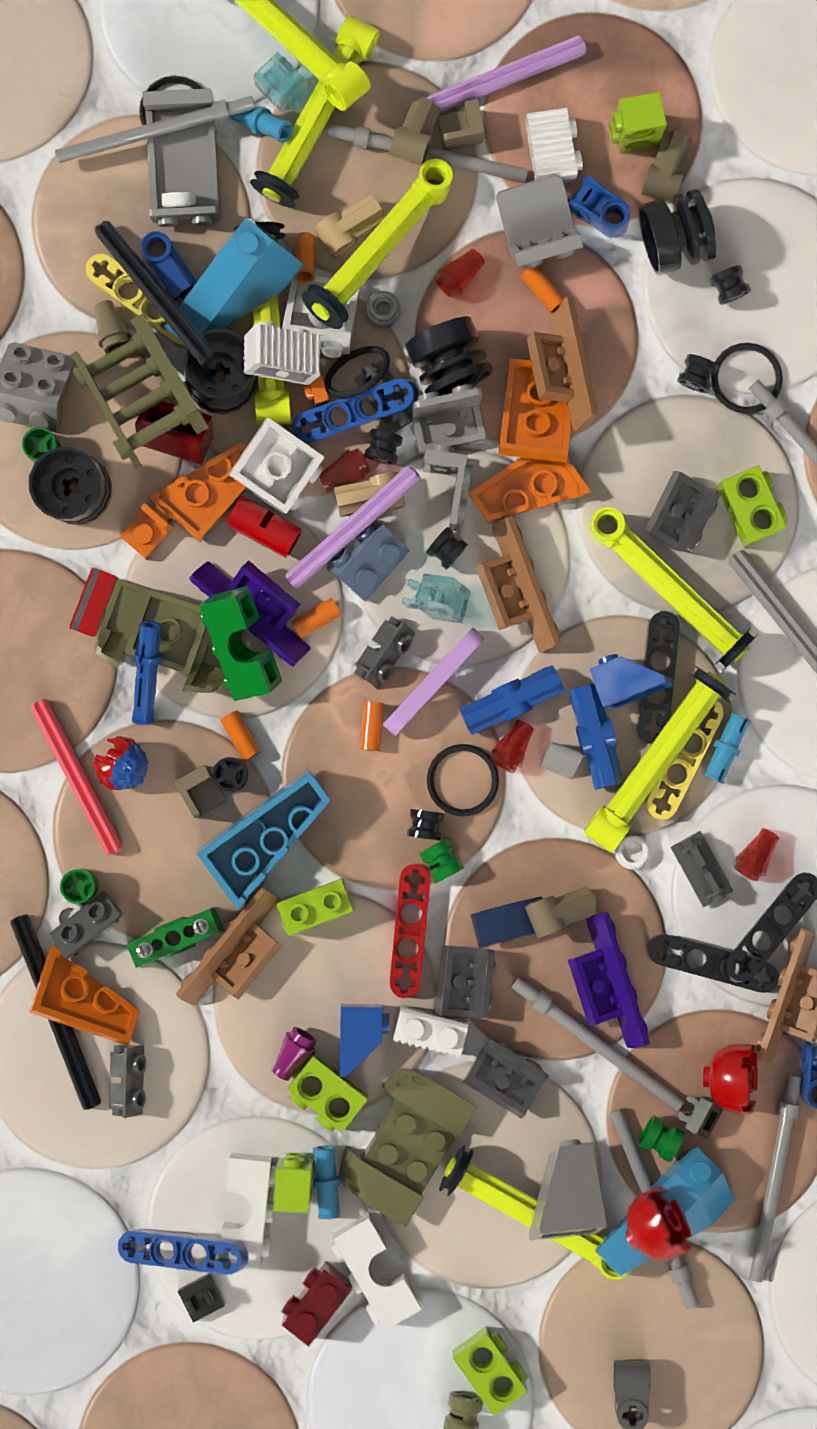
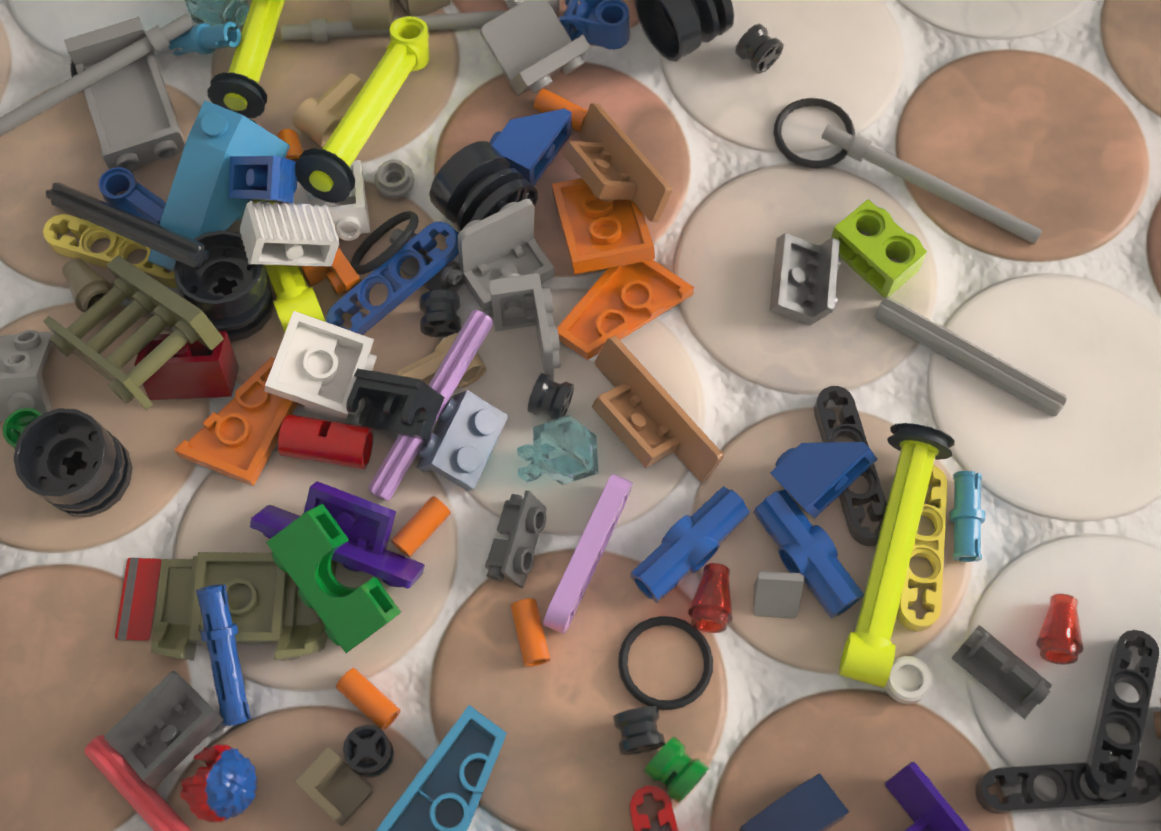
camera: 15 degrees left, 20 degrees down
orange bracket [120,503,173,560] -> none
white tile [161,192,196,208] -> none
clear red cone [319,448,371,491] -> none
clear red cone [435,249,485,298] -> none
dark tan piece [525,886,597,939] -> none
neon yellow piece [589,507,758,671] -> none
black wheel [677,354,719,393] -> none
none -> flat silver bracket [104,671,223,789]
none -> blue slope [228,156,297,203]
none -> black hinge [346,368,445,441]
none -> blue slope [489,109,572,186]

